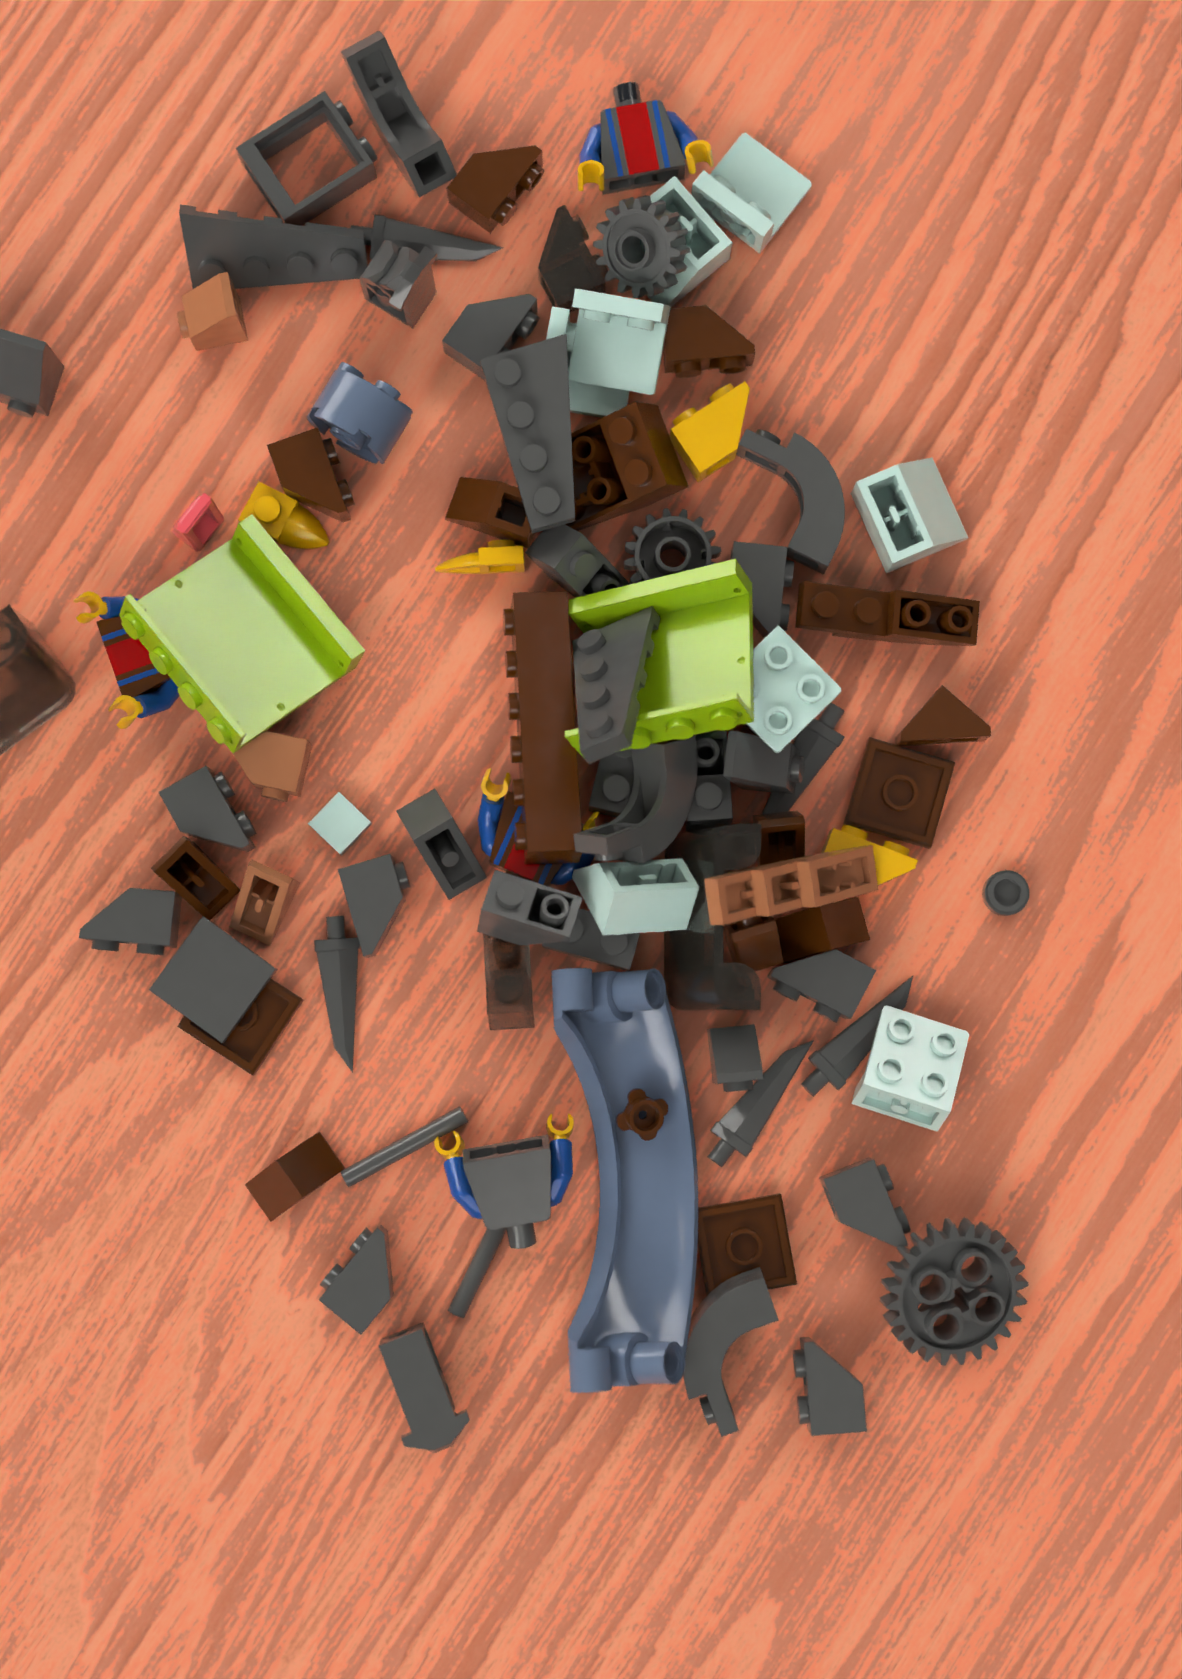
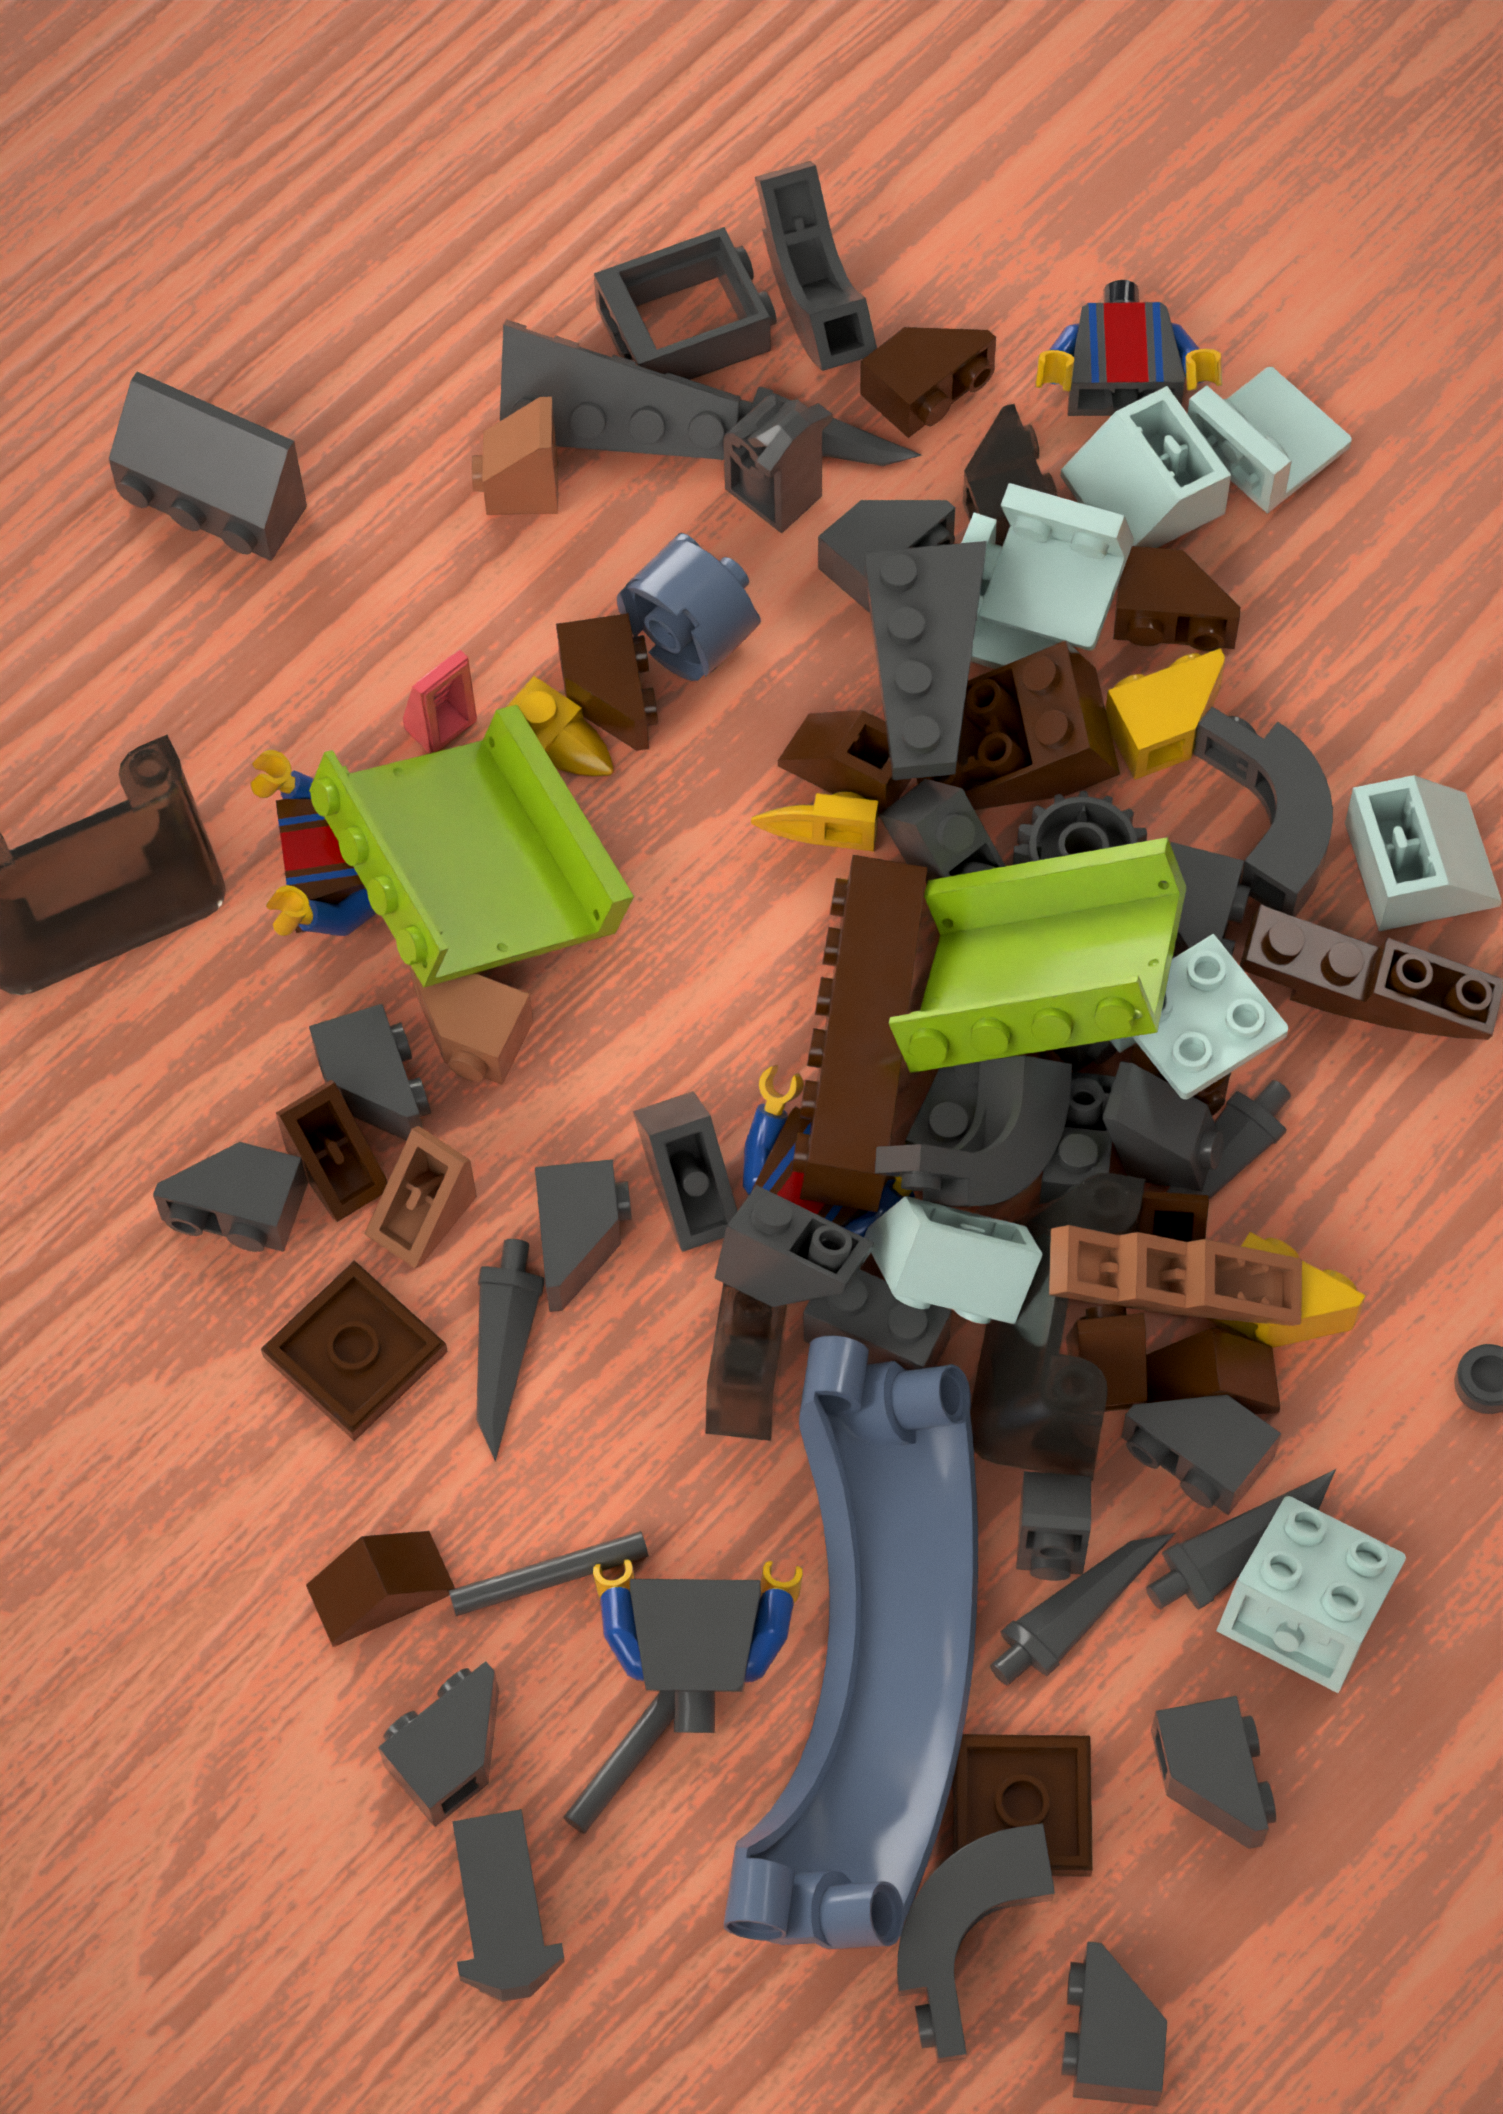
camera: 15 degrees right, 20 degrees down
dark grey tile [149,916,278,1043] -> none
light aqua tile [308,792,372,856] -> none
dark grey wing [572,606,661,764] -> none
dark grey gear [593,195,690,298] -> none
reddish brown plate [616,1088,668,1141] -> none
reddish brown tile [844,737,955,849] -> none
dark grey gear [880,1218,1028,1366] -> none
reddish brown slope [895,685,991,746] -> none

